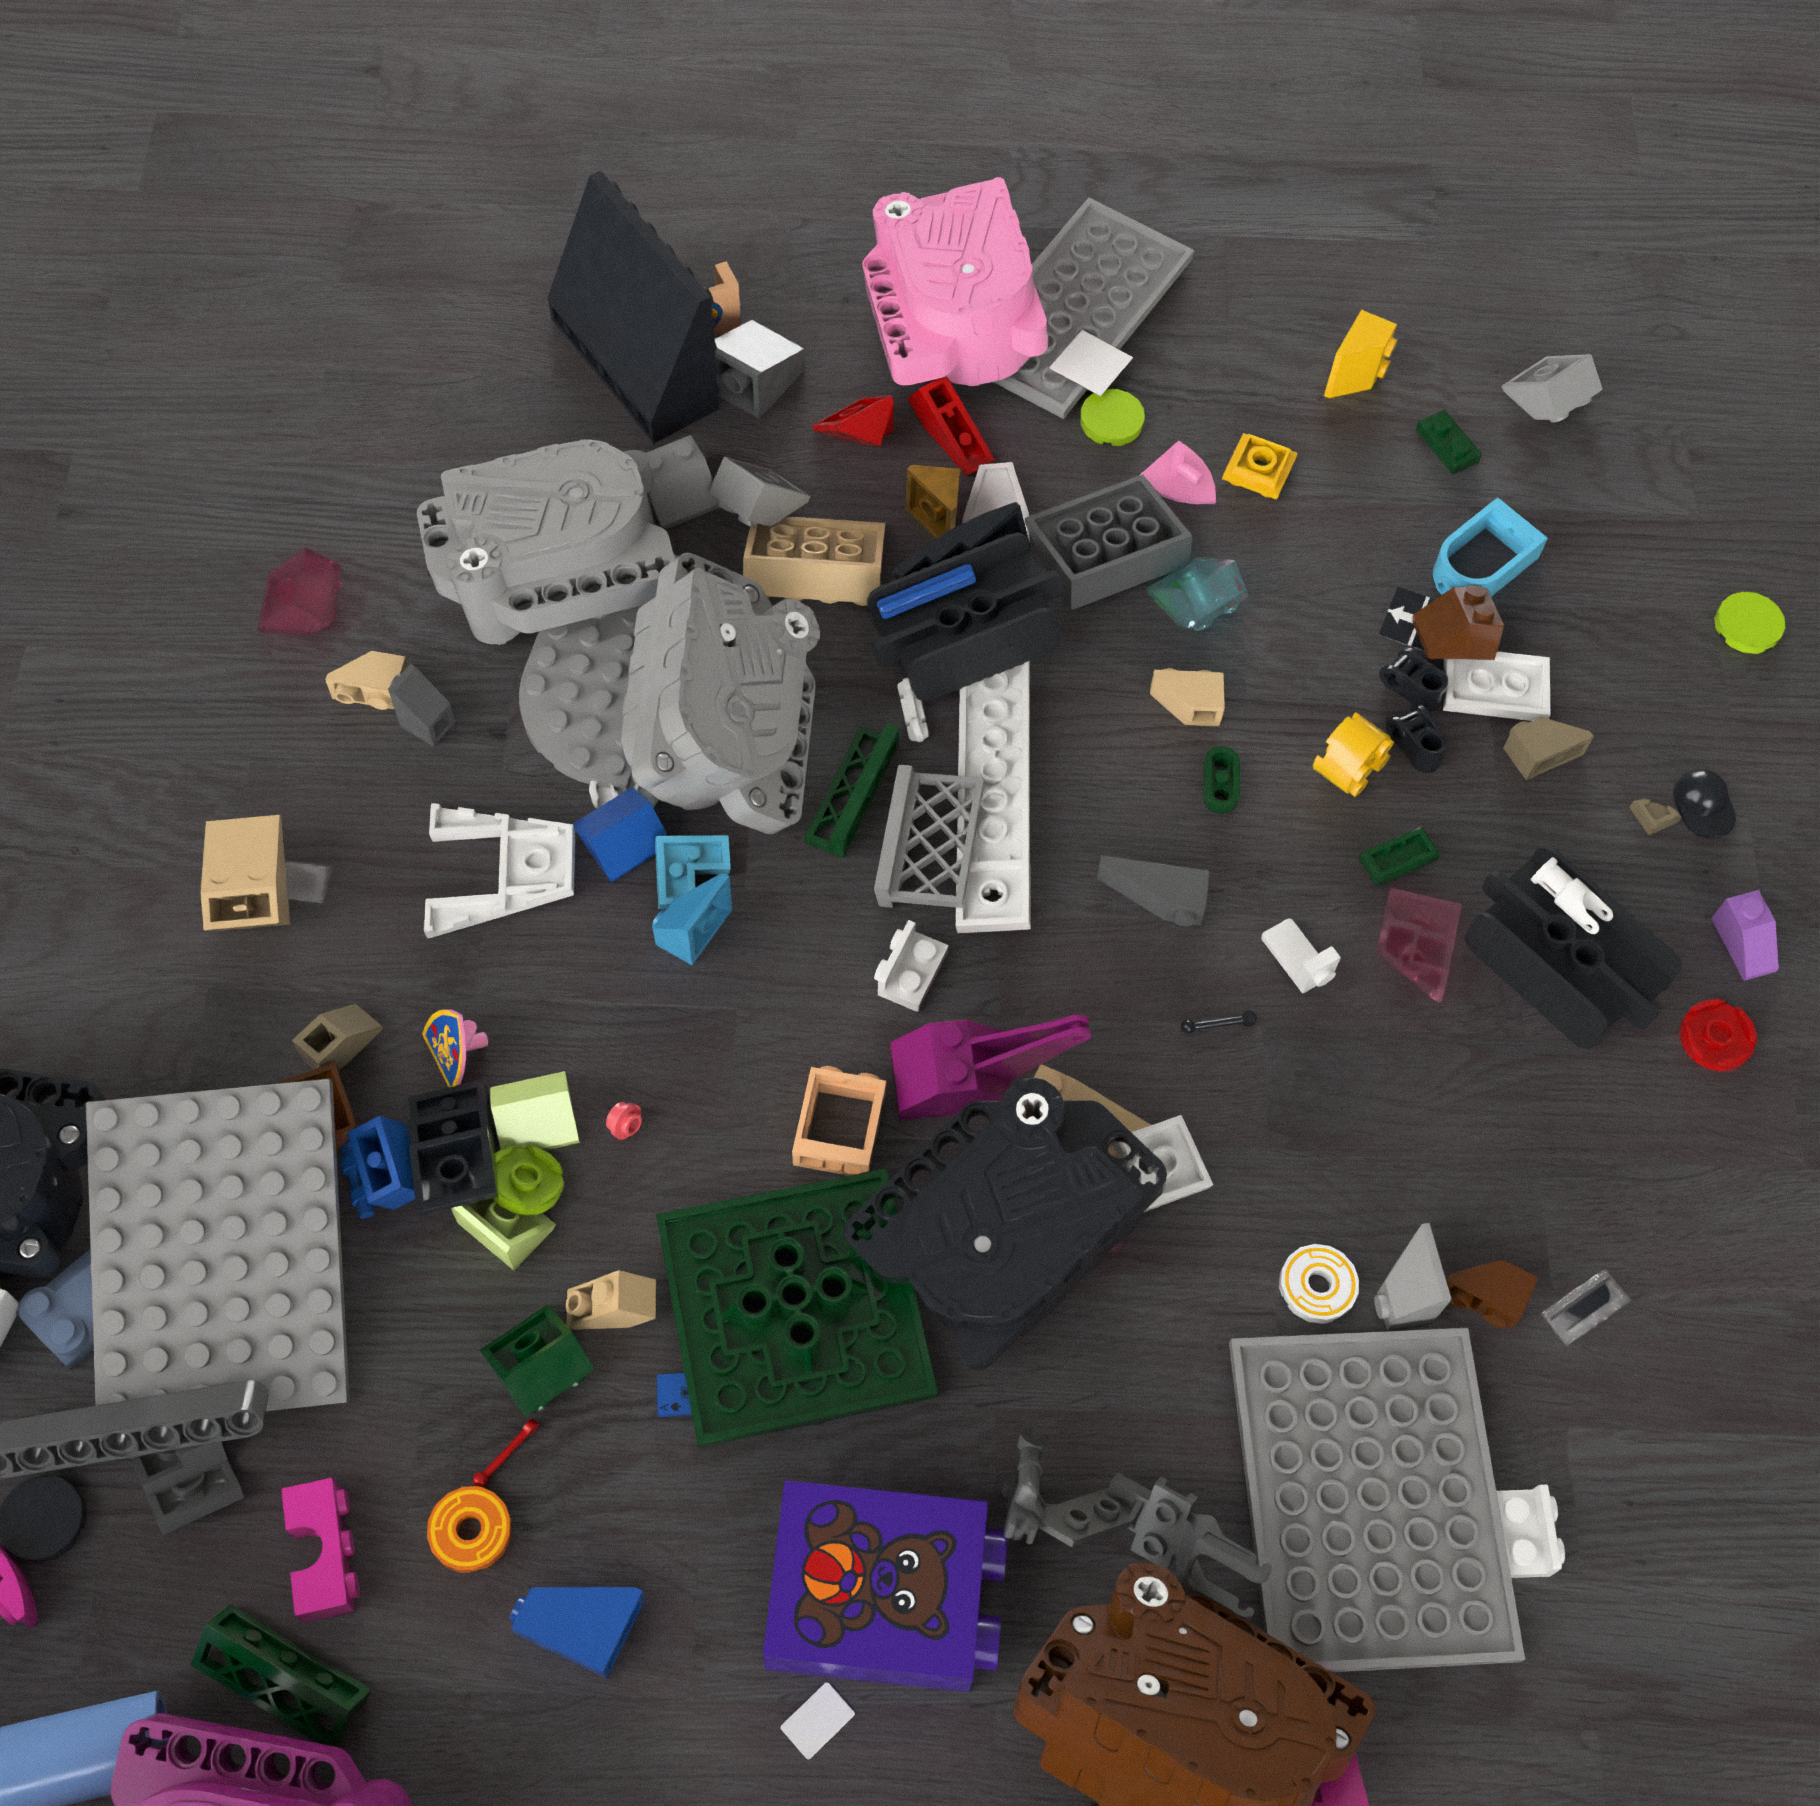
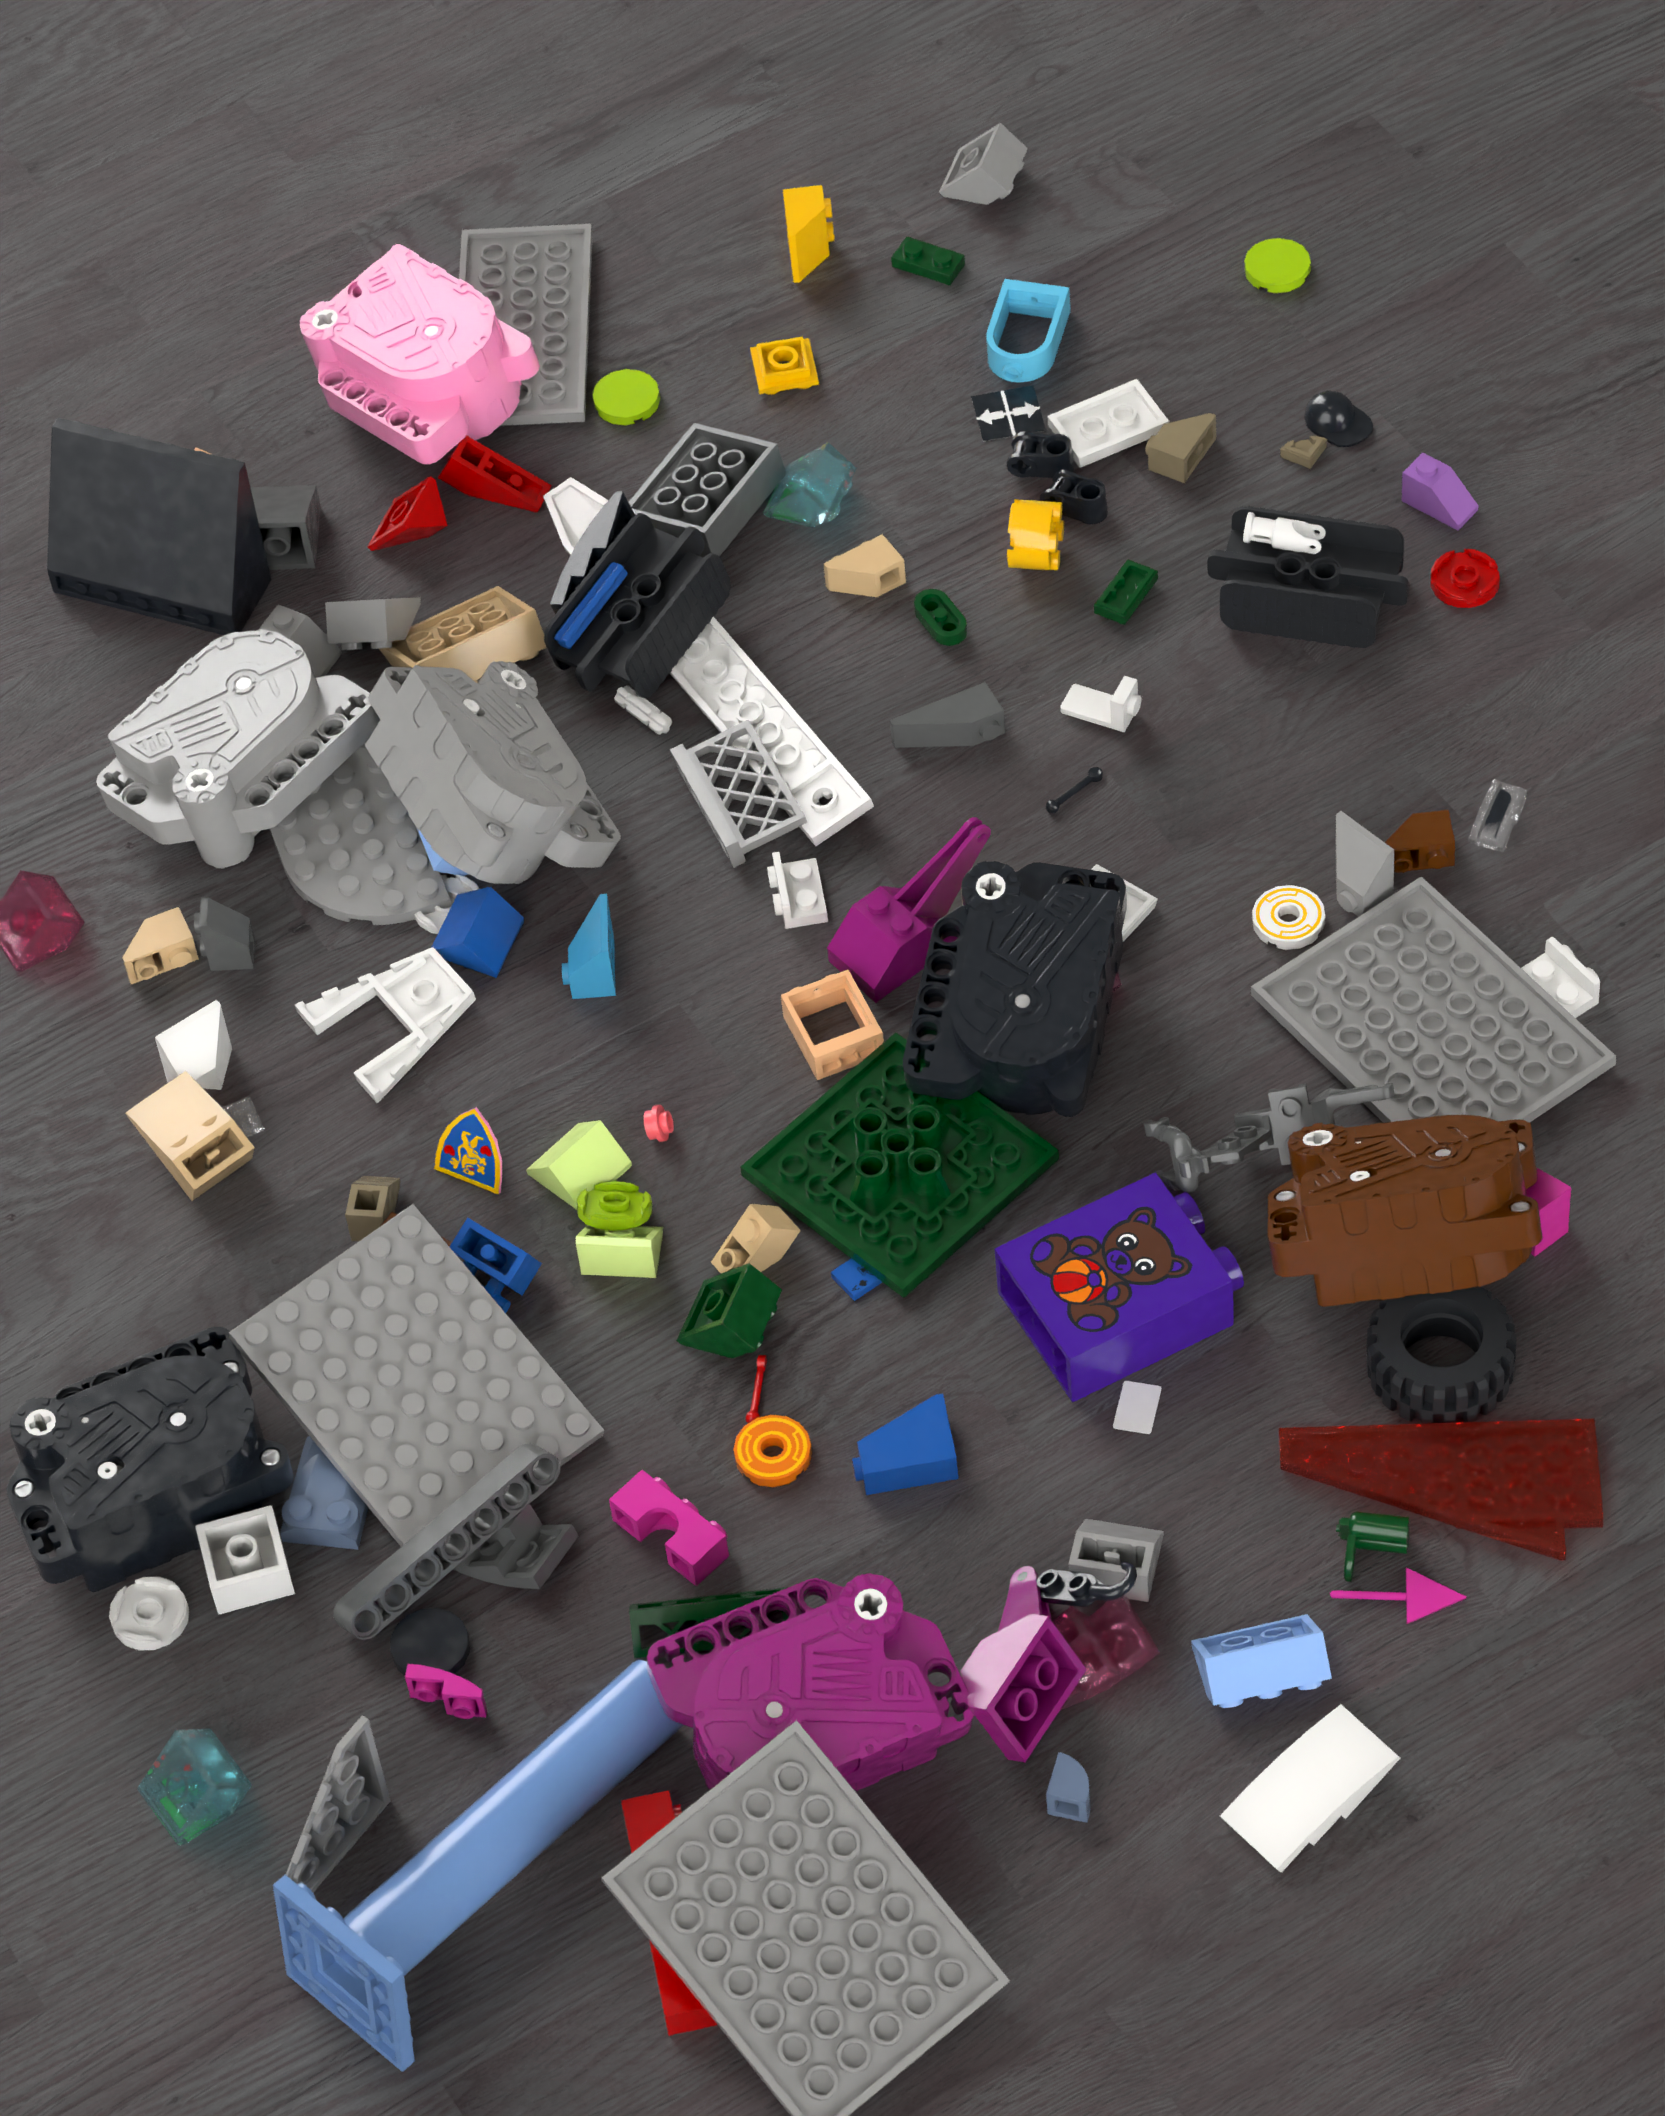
camera: 25 degrees left, 10 degrees down
black slope [408,1079,498,1216] -> none
medium azure plate [655,835,731,909] -> none
dark green fence [804,722,900,858] -> none
pearl gold slope [905,465,960,539] -> none
white sticker [1050,330,1133,396] -> none
bright pink shield [1139,441,1216,505] -> none
clear pink slope [1376,888,1463,1003] -> none
reddish brown slope [1412,585,1504,660] -> none
none -> white slope [155,1000,232,1090]

